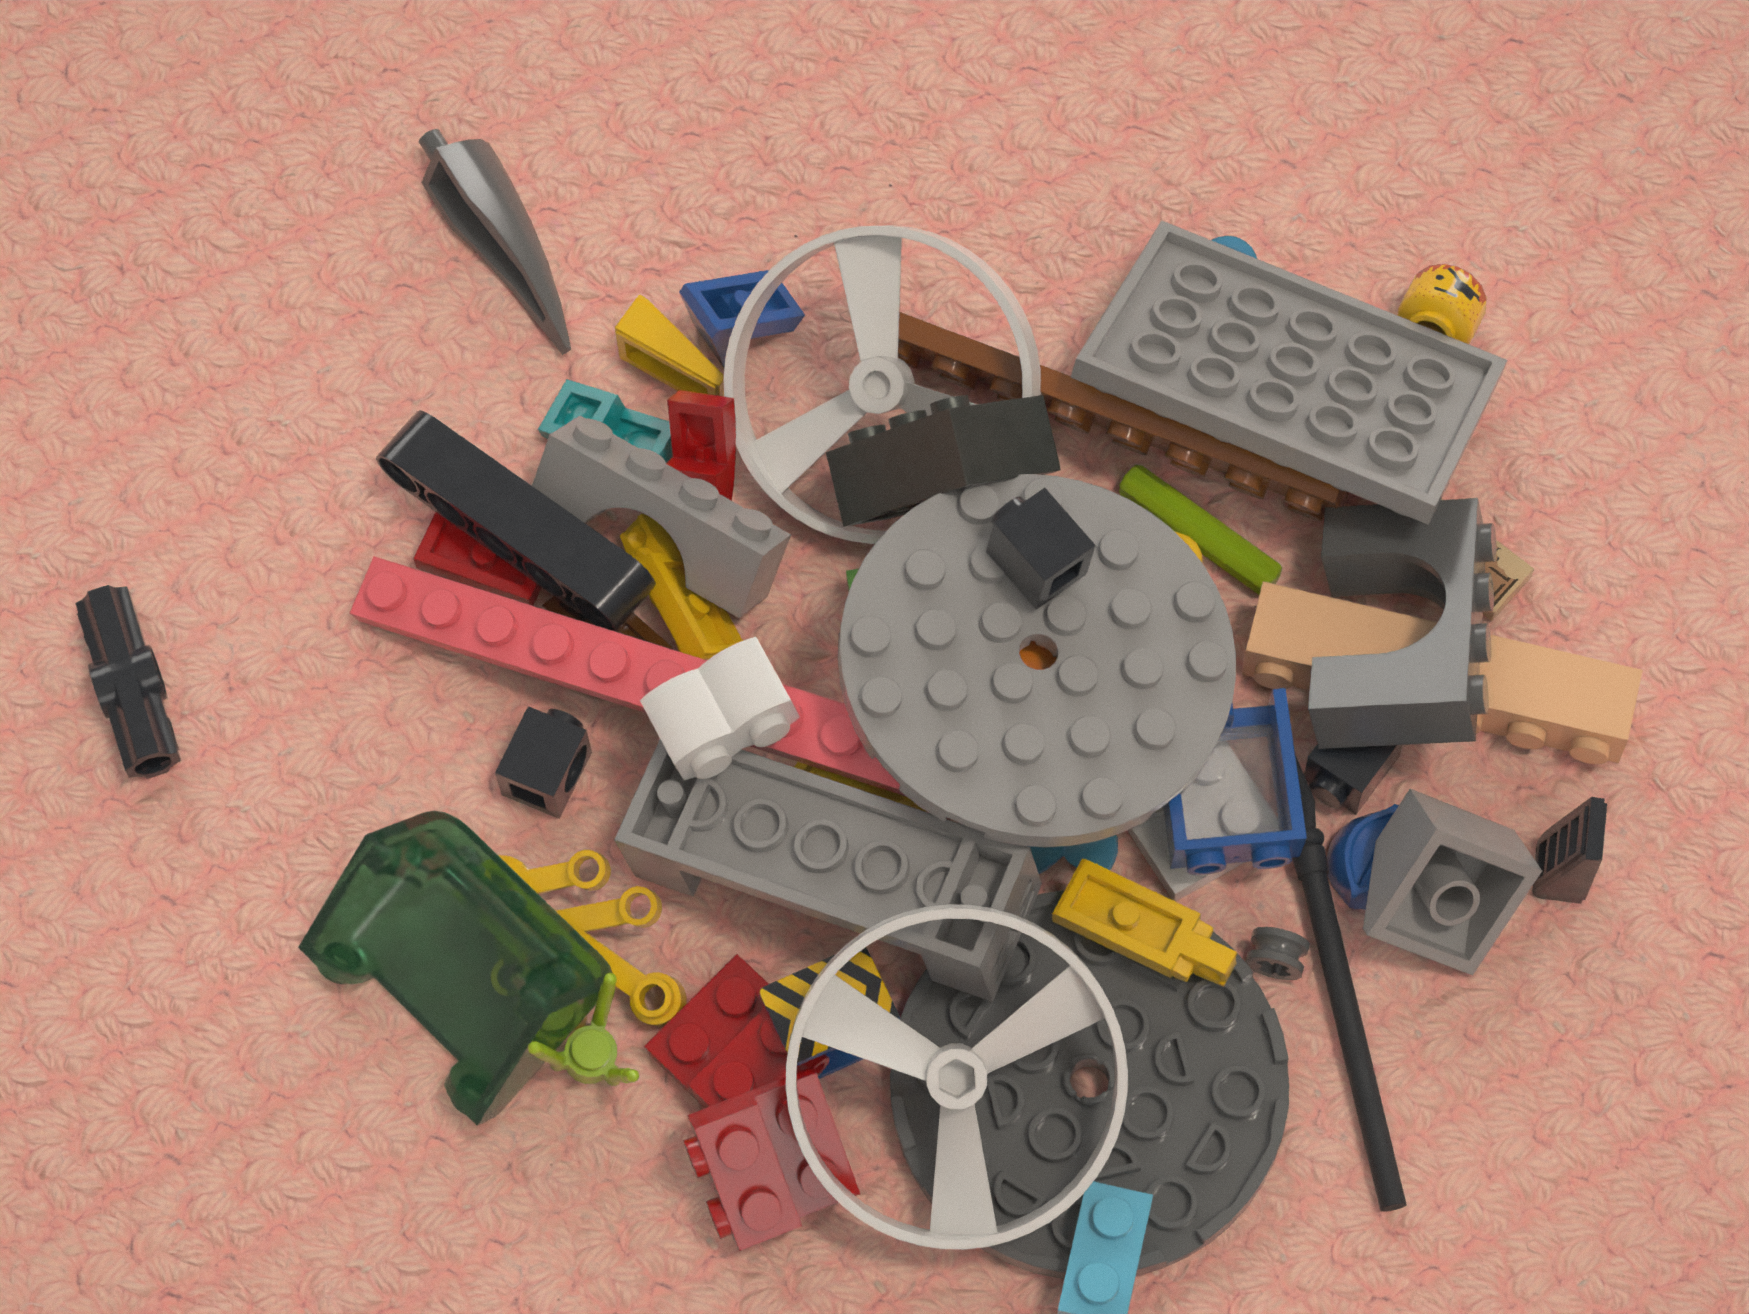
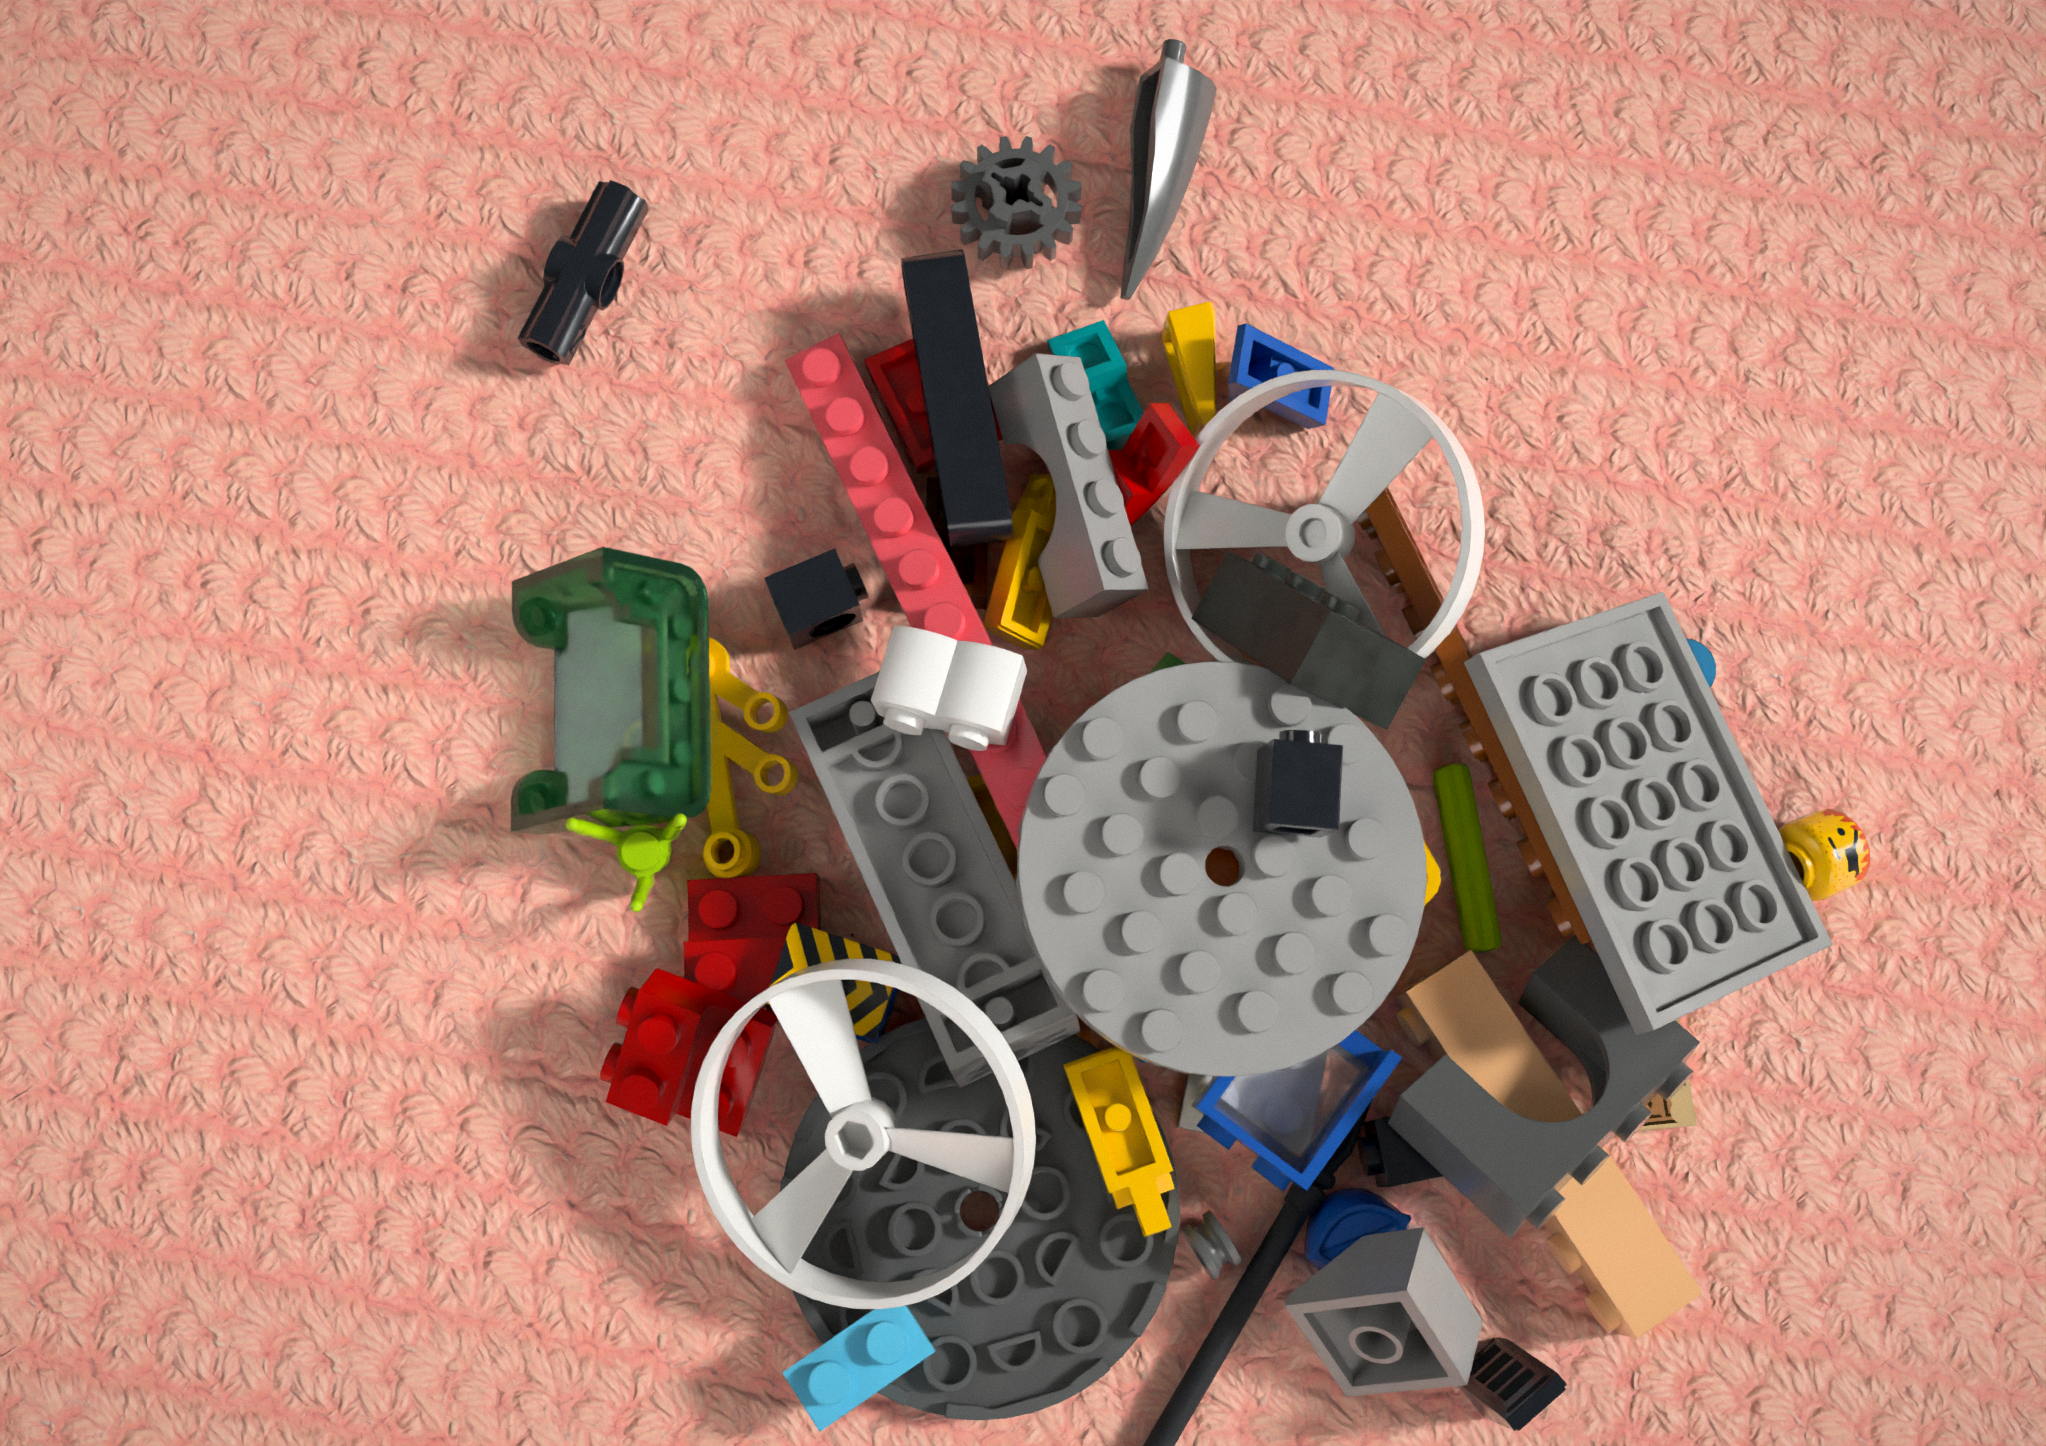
camera: 35 degrees right, 10 degrees up
none -> dark grey gear [951,136,1082,269]

